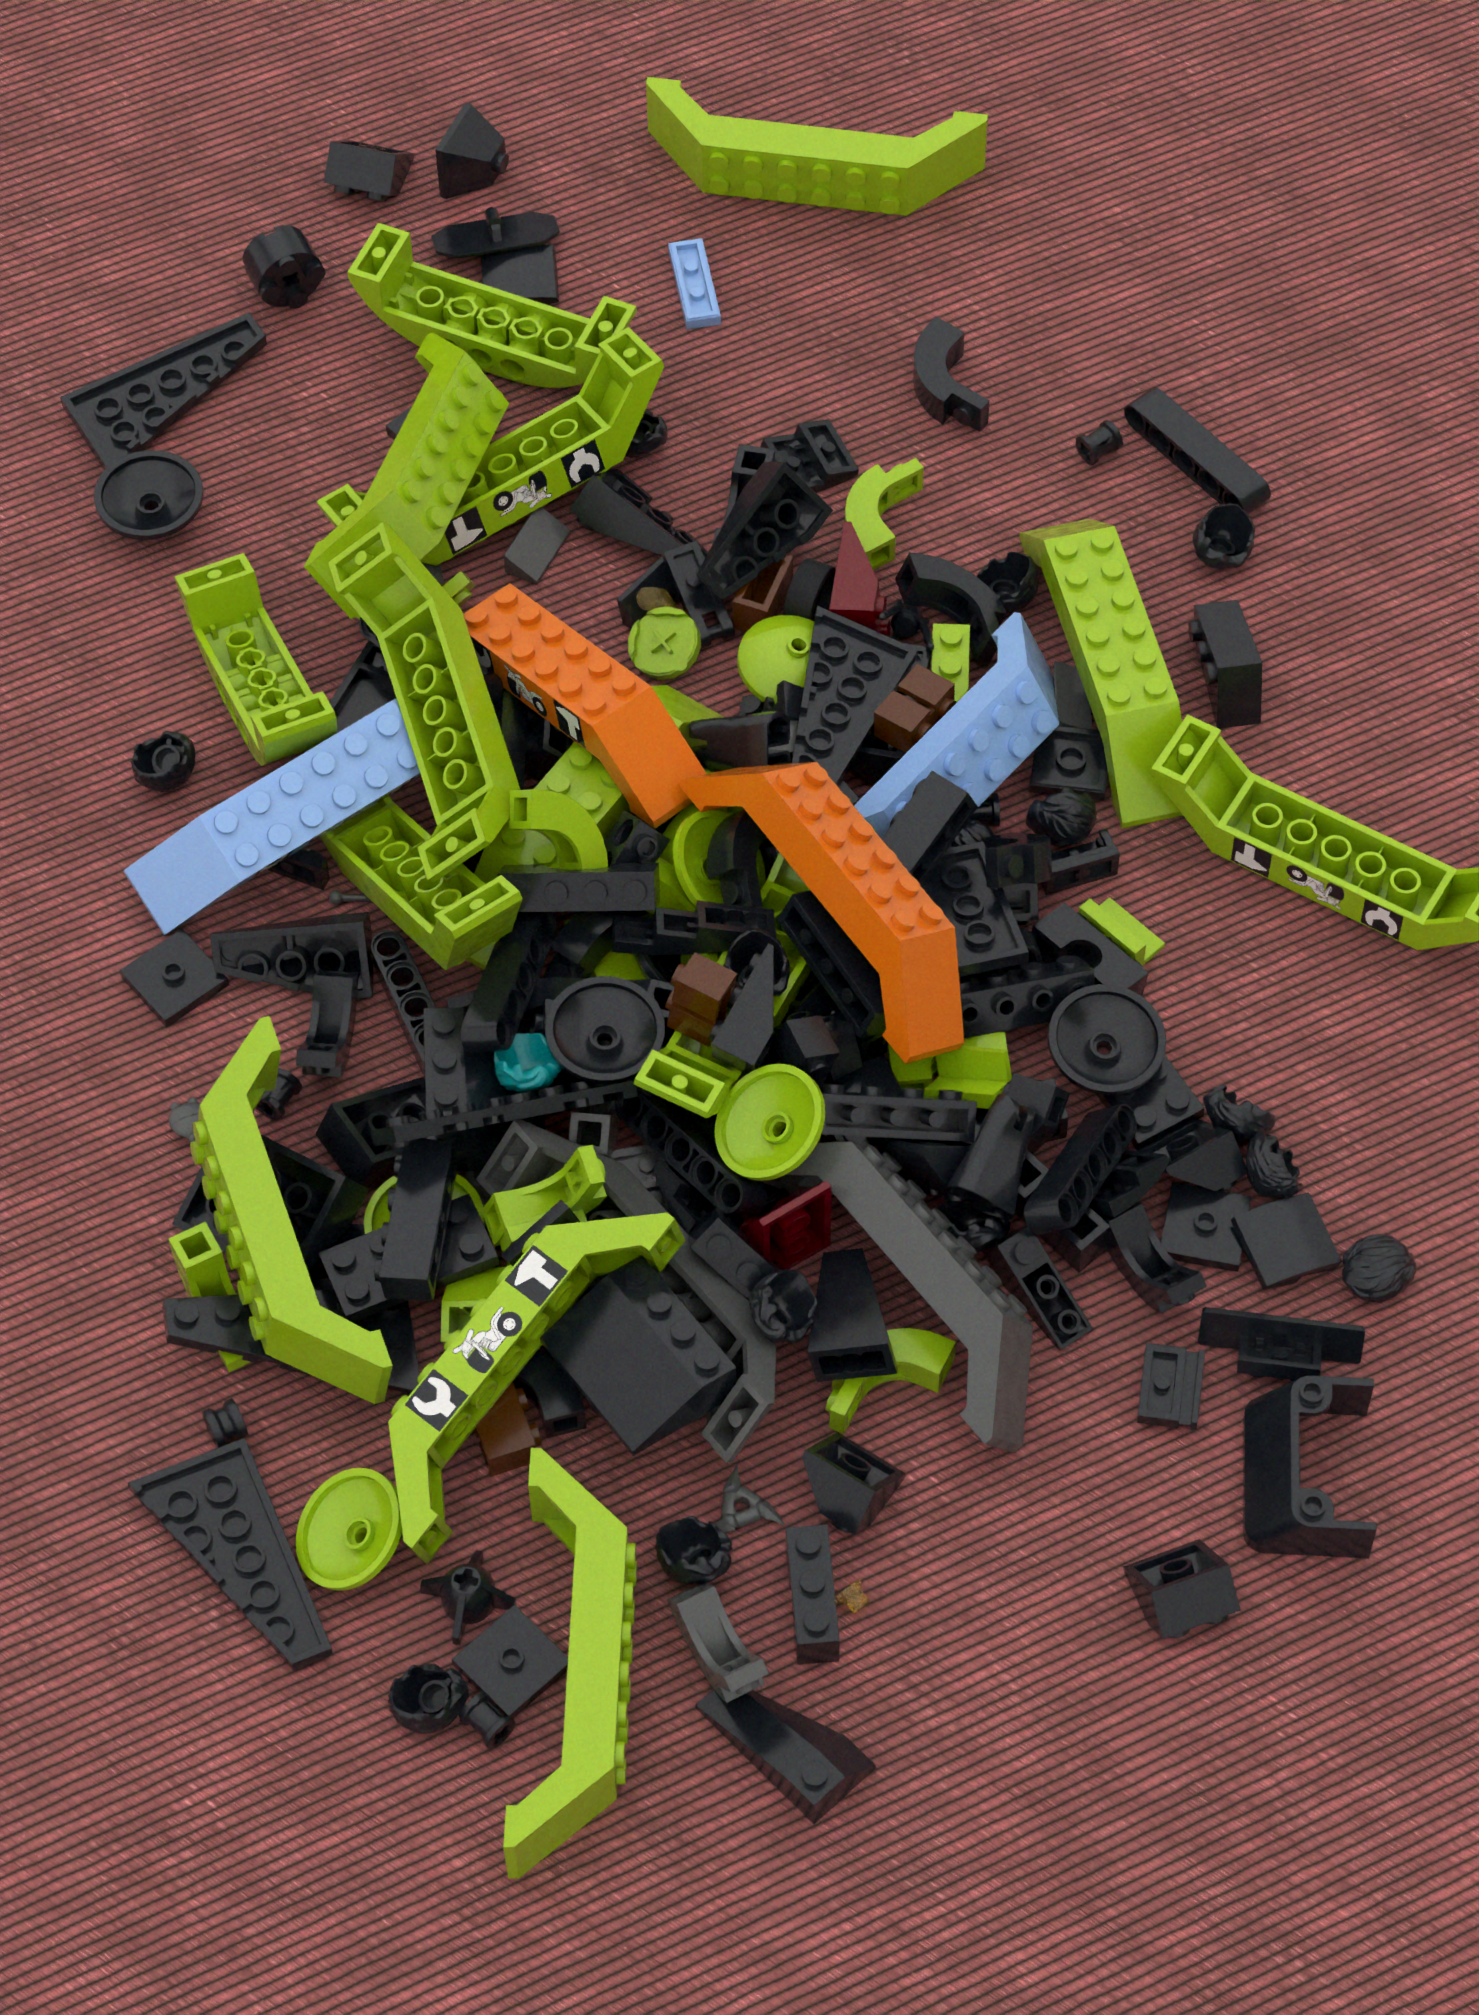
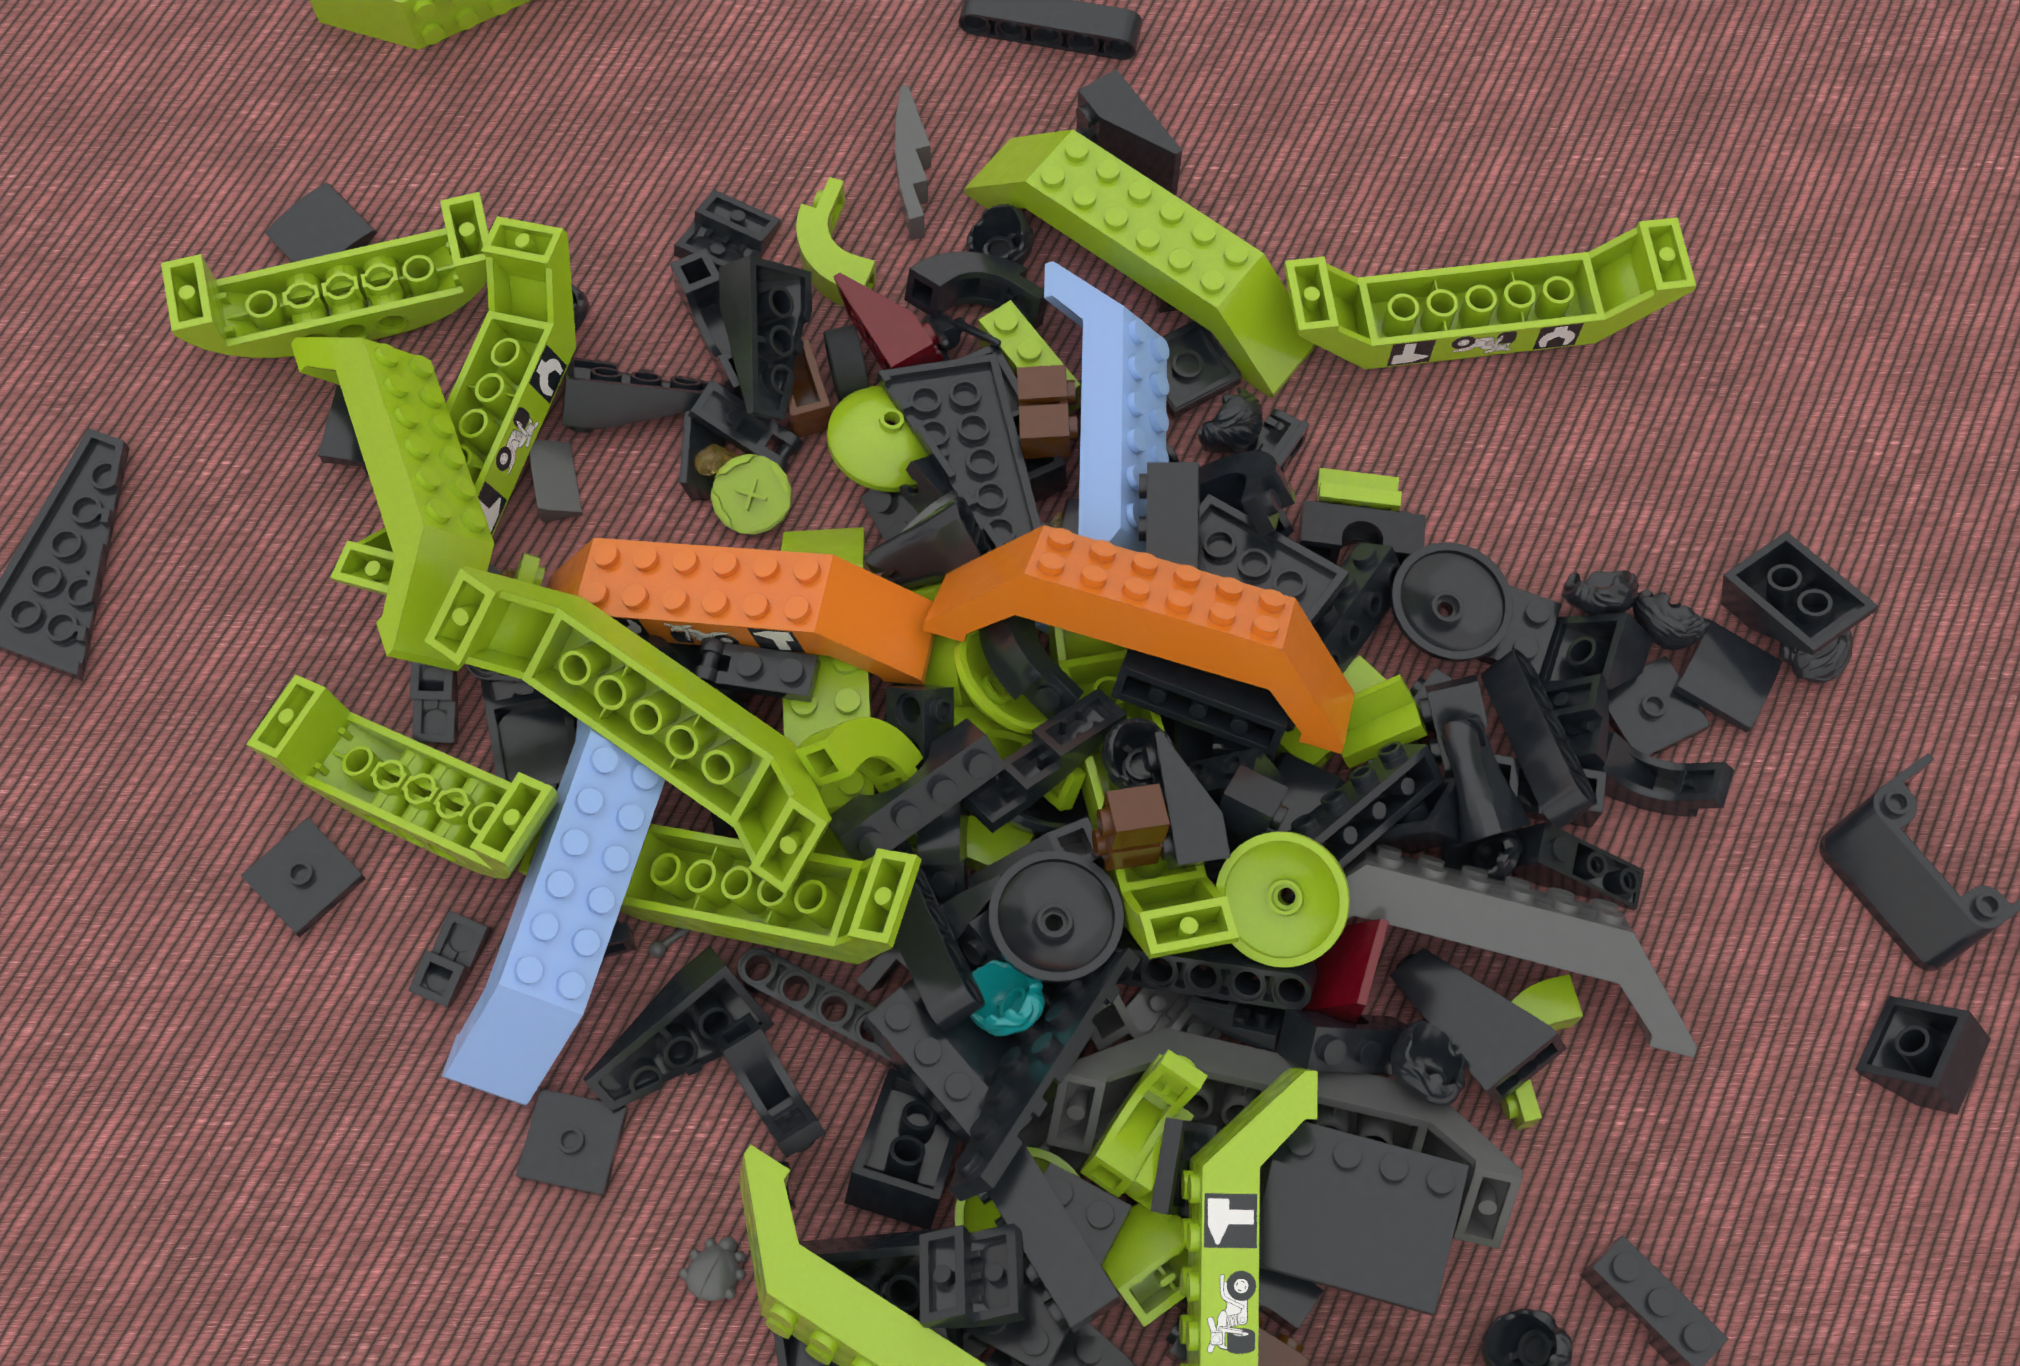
camera: 40 degrees left, 10 degrees up
black dish [94,450,203,540] -> none
black hair [131,731,196,792] -> none
black brick [243,225,326,309] -> none
black slope [324,140,415,201] -> none
black shield [431,207,560,259] -> none
black slope [435,102,509,199] -> none
light blue tile [668,238,721,329] -> none
dark grey piece [715,1464,786,1532] -> none
black slope [802,1432,906,1534] -> none
clear yellow piece [835,1579,869,1614] -> none
black arch [913,316,990,432] -> none
dark grey slope [1053,661,1092,729] -> none
black bush [1075,420,1123,465] -> none
black plate [1137,1343,1205,1430] -> none
black wedge [1188,600,1262,729] -> none
black hair [1193,503,1255,570] -> none
black bracket [1198,1307,1365,1381] -> none
none -> black plate [241,817,366,938]
none -> black slope [408,911,492,1008]
none -> black slope [409,661,458,744]
none -> black plate [693,638,821,702]
none -> dark grey slope [895,85,931,240]
none -> black slope [919,1223,1025,1328]
none -> black slope [1076,69,1182,195]
none -> black slope [1721,531,1878,656]

